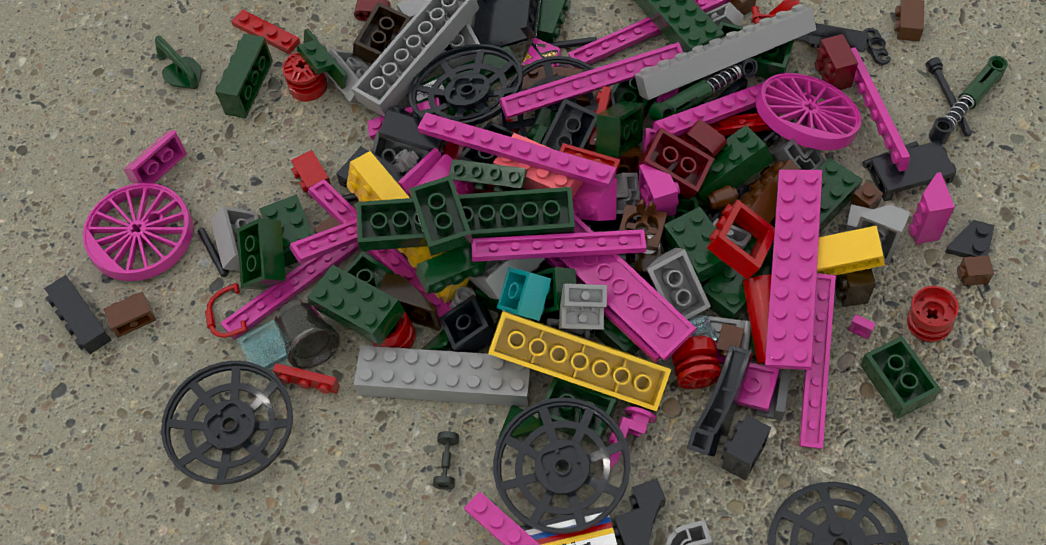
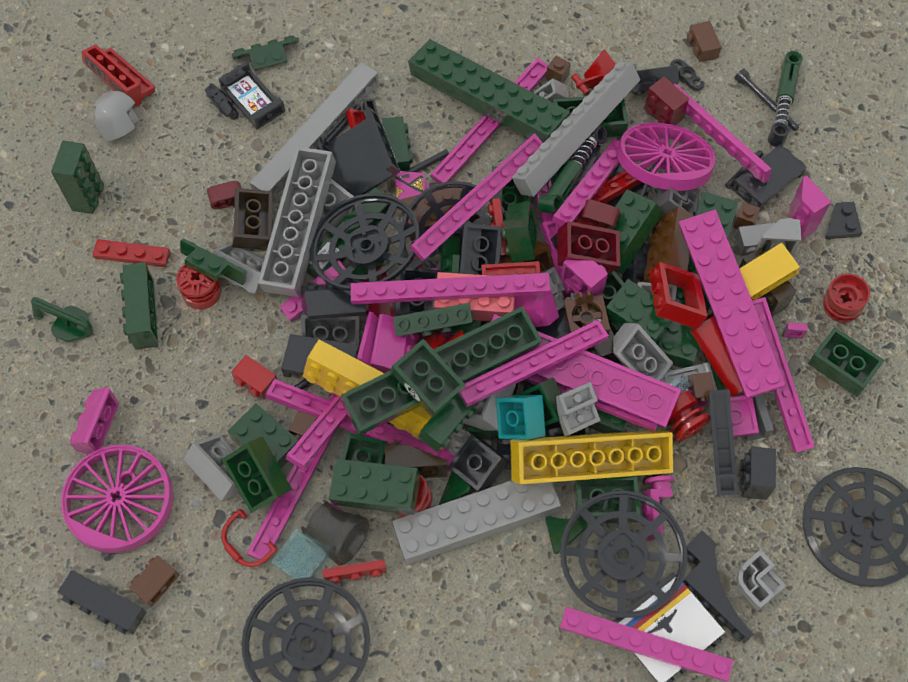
camera: 30 degrees left, 5 degrees up
black bar [197,228,229,277] -> none
light grey gear [394,149,419,174] -> none
pearl dark grey wheel [432,431,460,490] -> none
reddish brown brick [706,185,739,211] -> none
reddish brown brick [957,255,994,286] -> none

